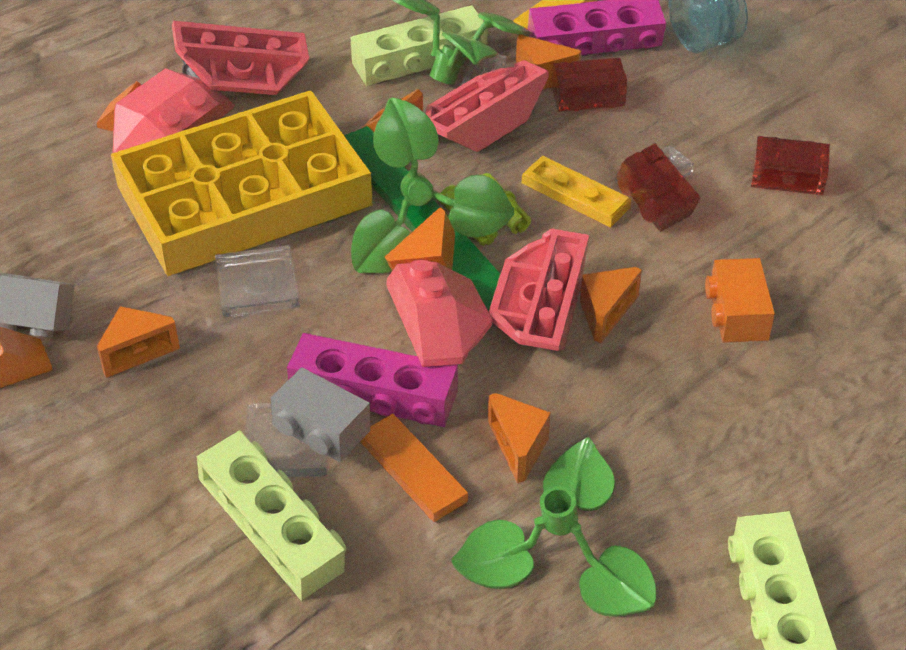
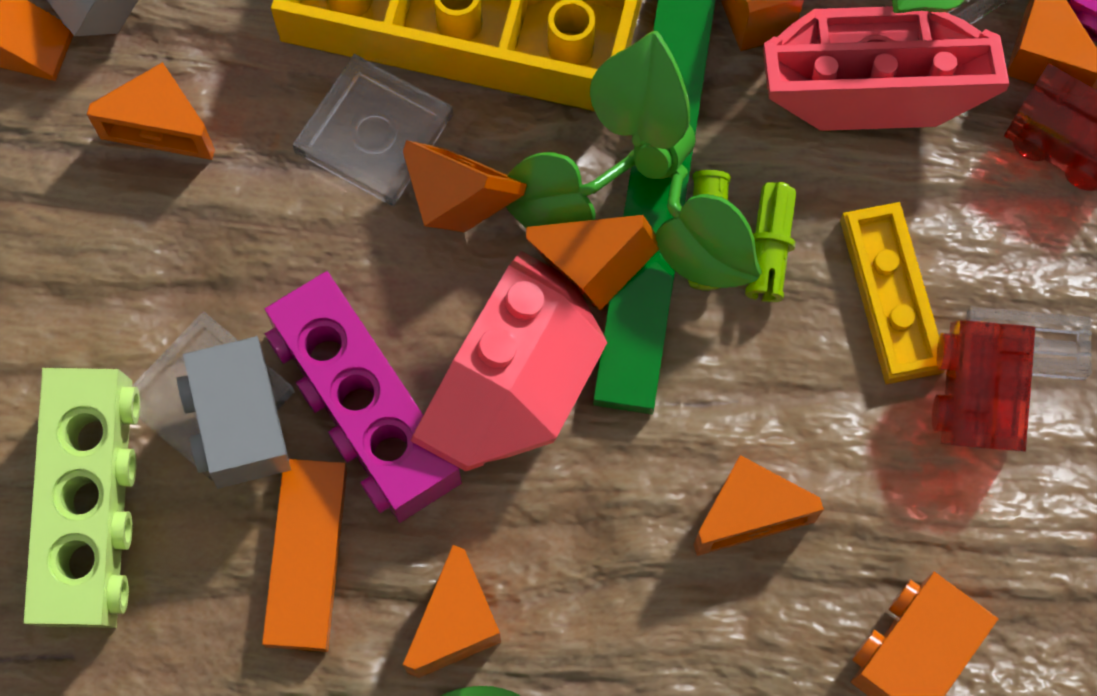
camera: 40 degrees right, 25 degrees up
coral wedge [489,229,589,351] -> none
none -> orange slope [403,140,527,233]

